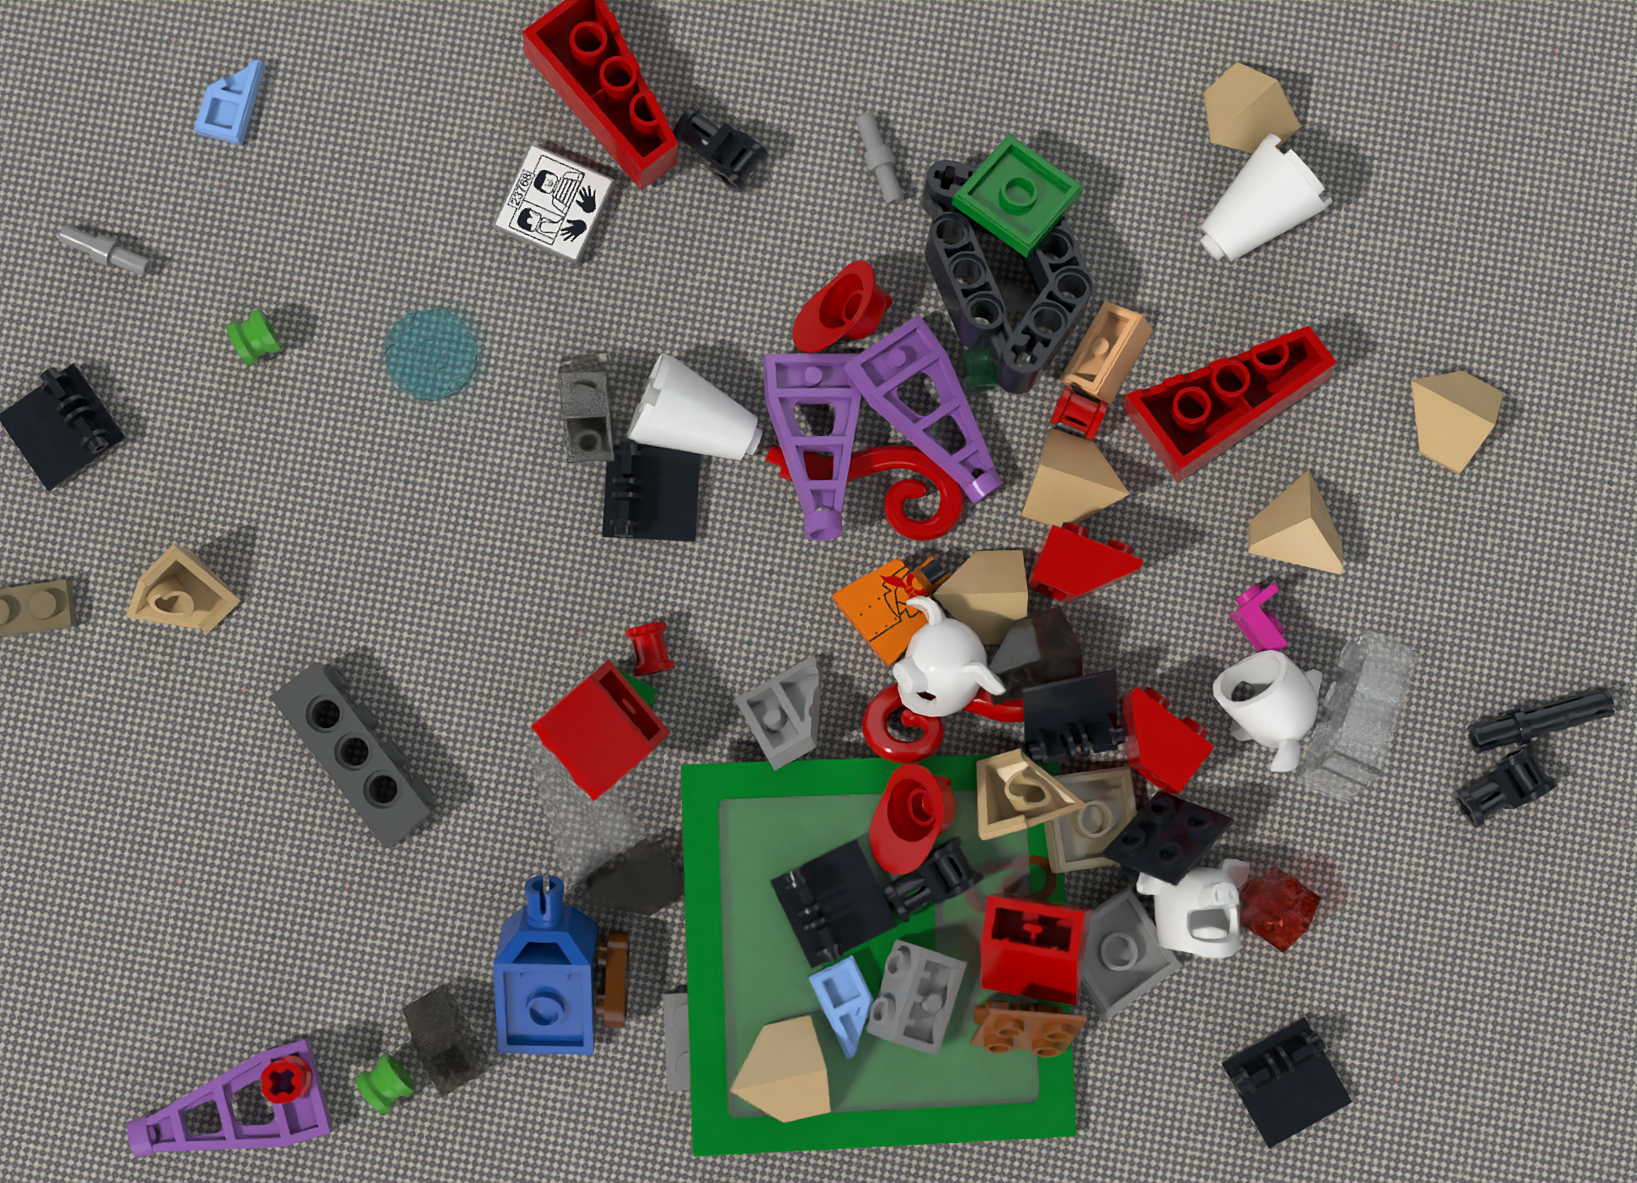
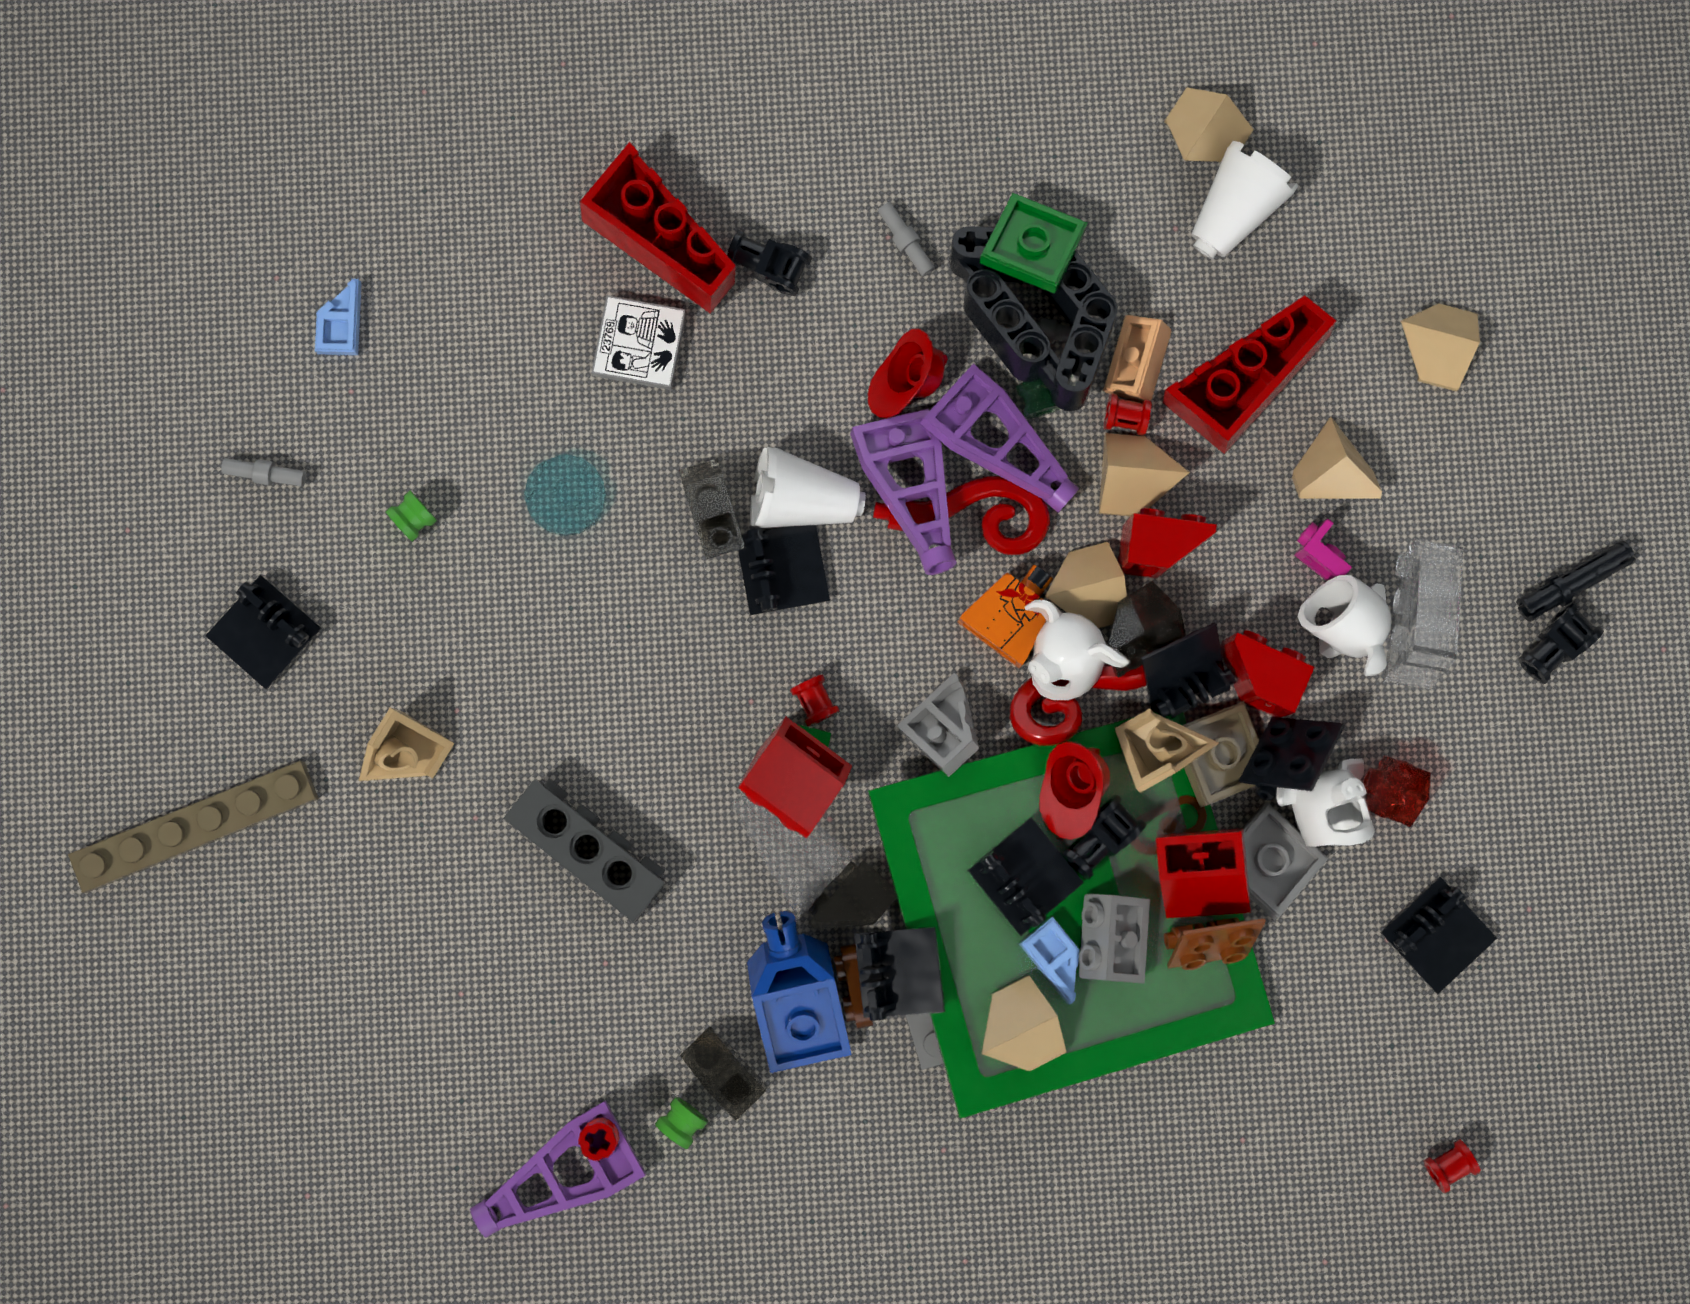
camera: 20 degrees left, 0 degrees up
none -> black hinge [854,927,945,1021]

